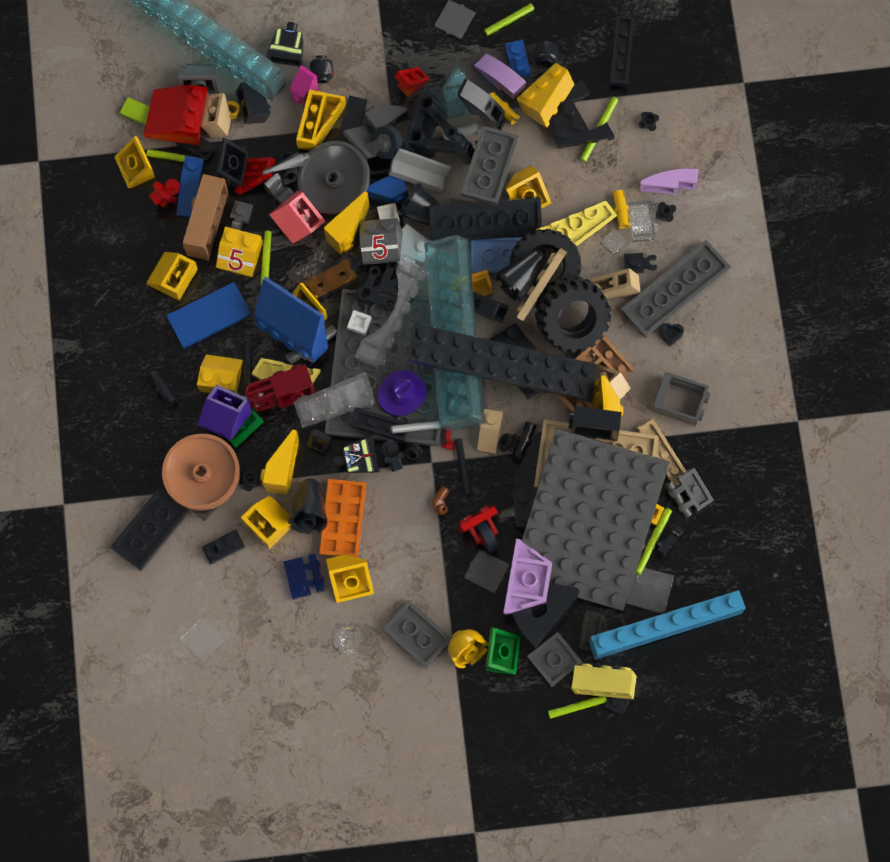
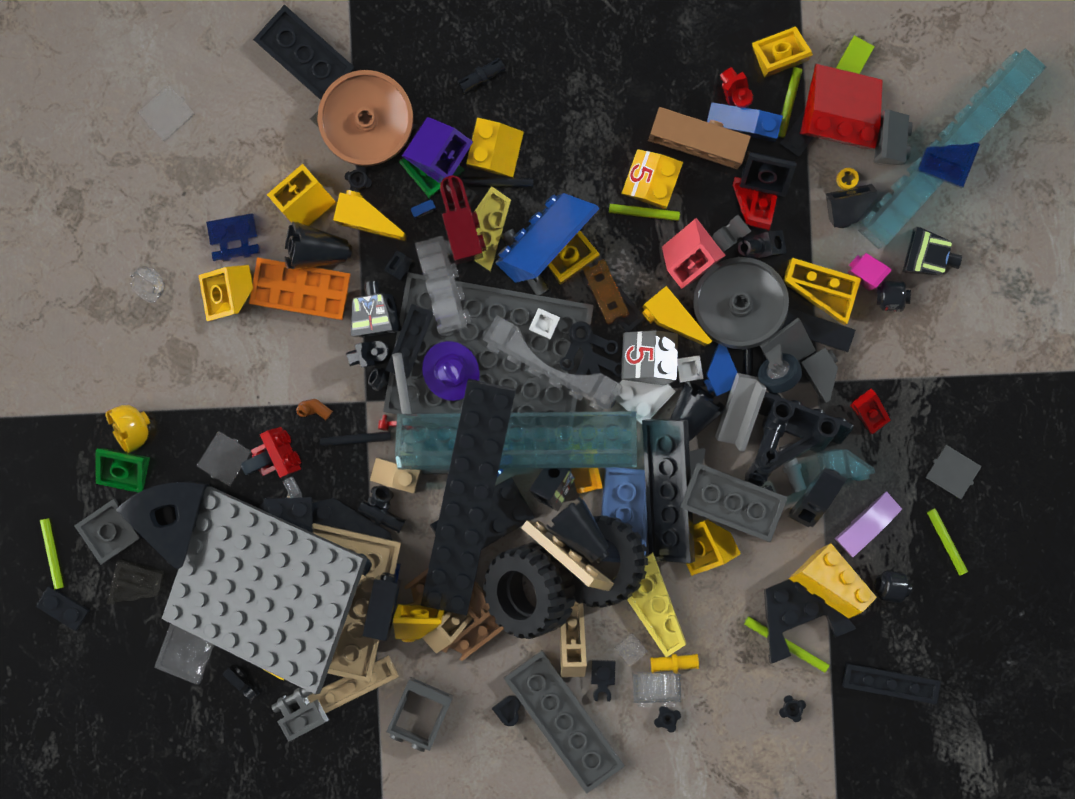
camera: 90 degrees right, 15 degrees up
yellow slope [146,252,198,301] -> none
blue tile [167,282,251,349] -> none
tan slope [201,93,231,138] -> none
black plate [202,530,245,565] -> none
dark grey plate [230,200,254,231] -> none
piece [262,152,310,175] -> none
dark grey plate [383,601,452,669] -> none
yellow pin [489,92,520,125] -> none
lavender wing [504,539,552,614] -> none
blue plate [505,40,531,78] -> none
light yellow brick [572,664,637,699] -> none
dark azure brick [588,590,746,660] -> none
lime bar [635,508,672,576] -> none
lavender slope [639,169,699,195] -> none
none -> blue tile [411,200,437,219]
none -> clear blue wing [917,143,980,188]

